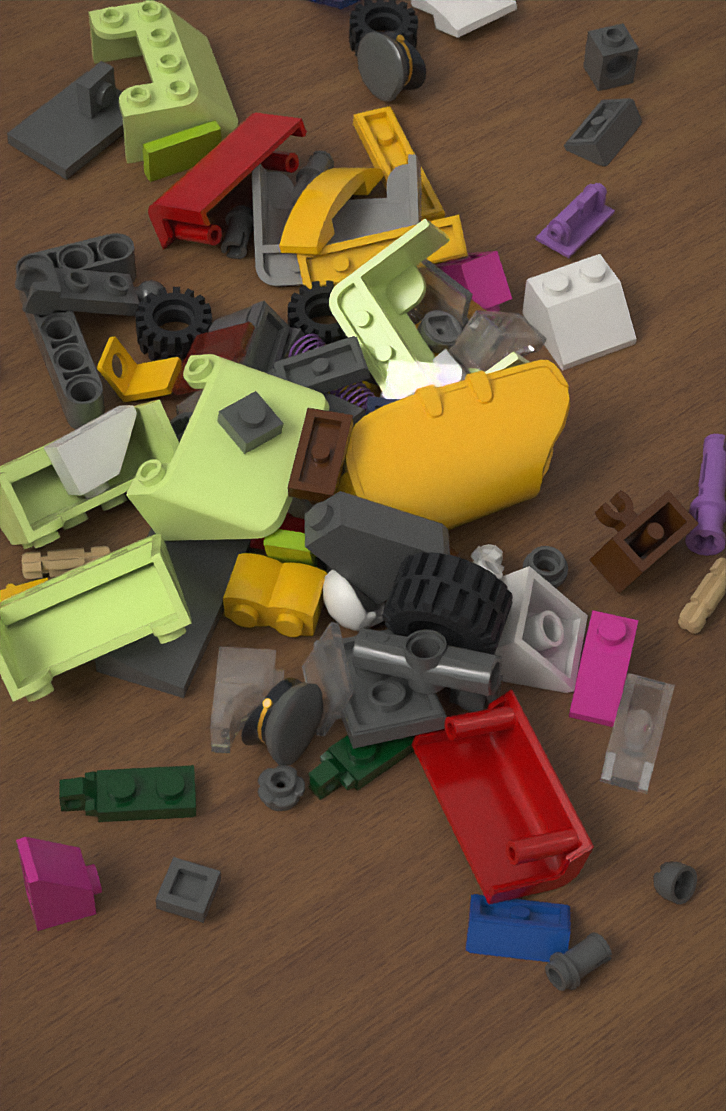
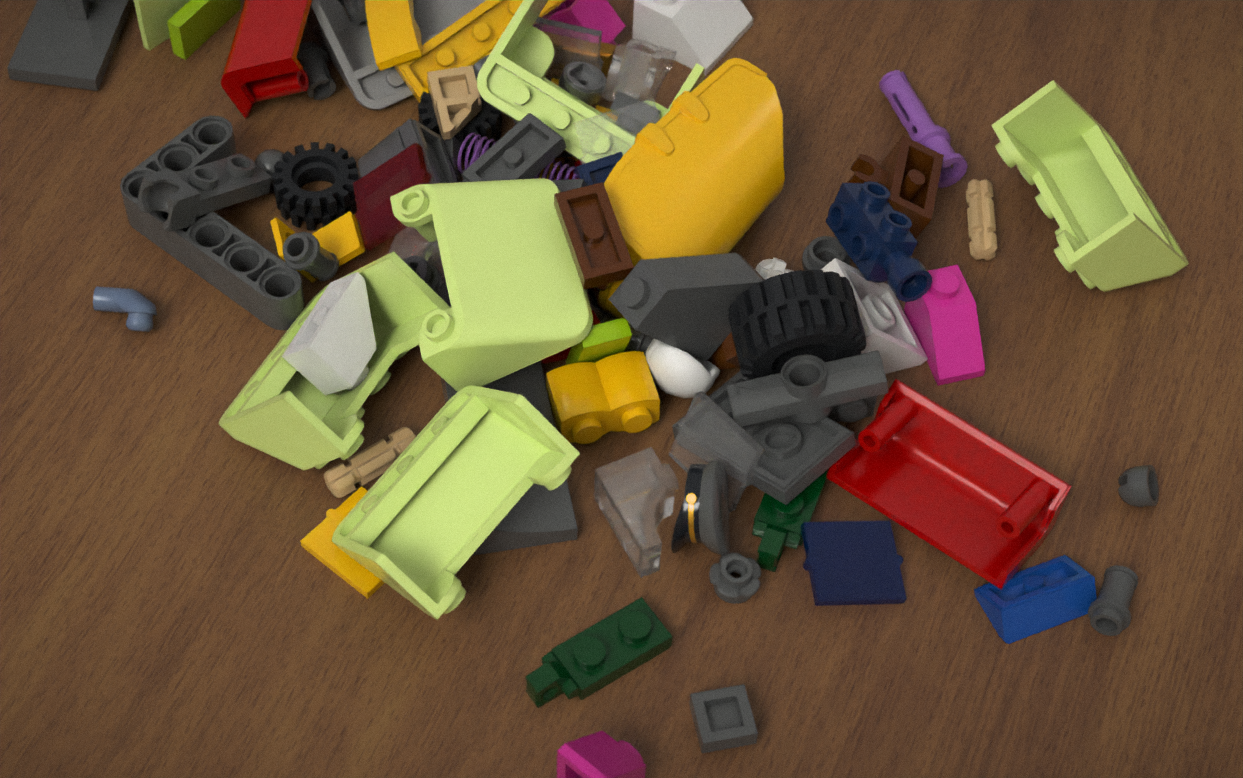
camera: 30 degrees left, 0 degrees up
dark grey plate [217,391,284,454] -> none
clear brick [600,673,675,794] -> none
none -> dark grey pin [283,232,339,281]
none -> tan slope [427,65,482,140]
none -> clear blue piece [801,521,907,606]
none -> dark blue brick [825,181,932,302]

